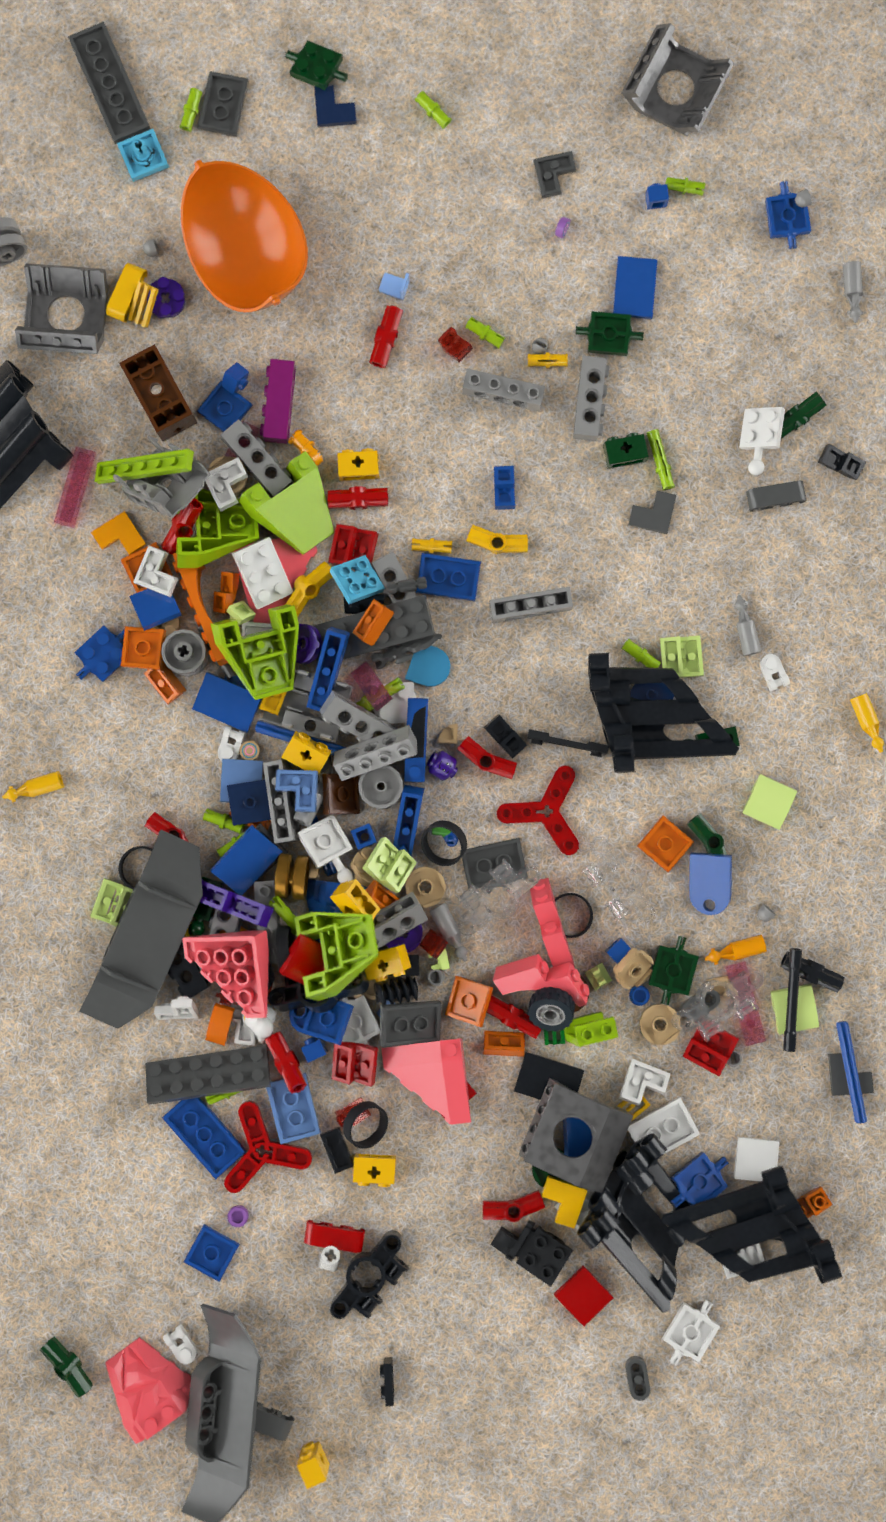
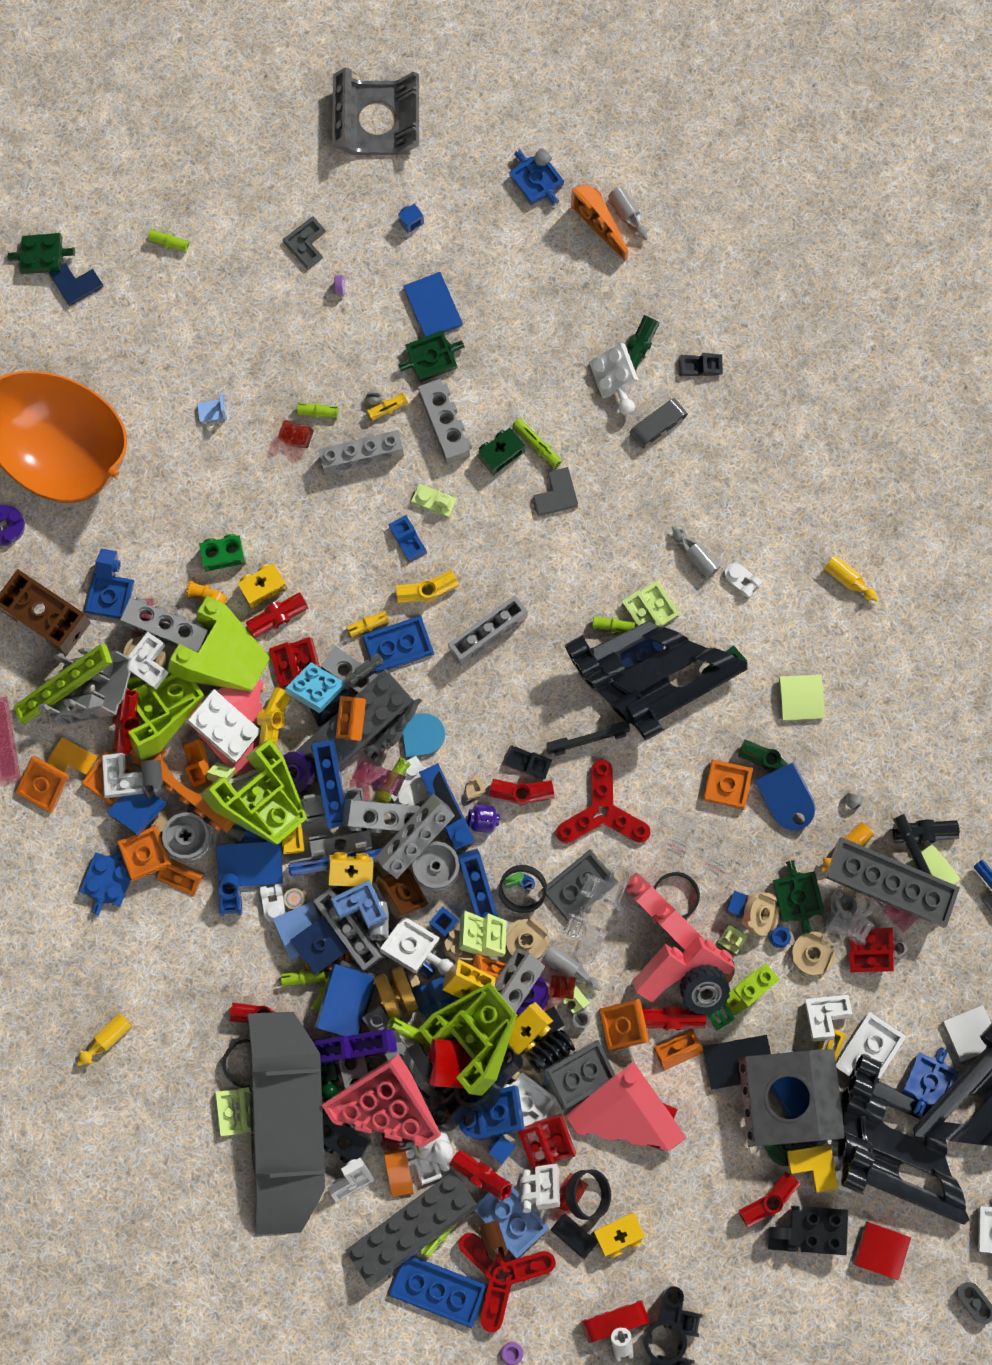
camera: 30 degrees left, 10 degrees down
magenta brick [260,359,296,444] -> none
red piece [369,305,403,368] -> none
lime axle [665,177,705,196] -> none
none -> orange plate [15,755,70,813]
none -> dark grey piece [140,760,164,798]
none -> green brick [199,534,246,572]
none -> blue piece [218,873,243,916]
none -> yellowish green hinge [411,483,457,518]
none -> reddish brown piece [478,1219,507,1262]
none -> white plate [520,1163,560,1213]
none -> orange wedge [571,184,629,261]
none -> dark grey plate [825,837,960,928]

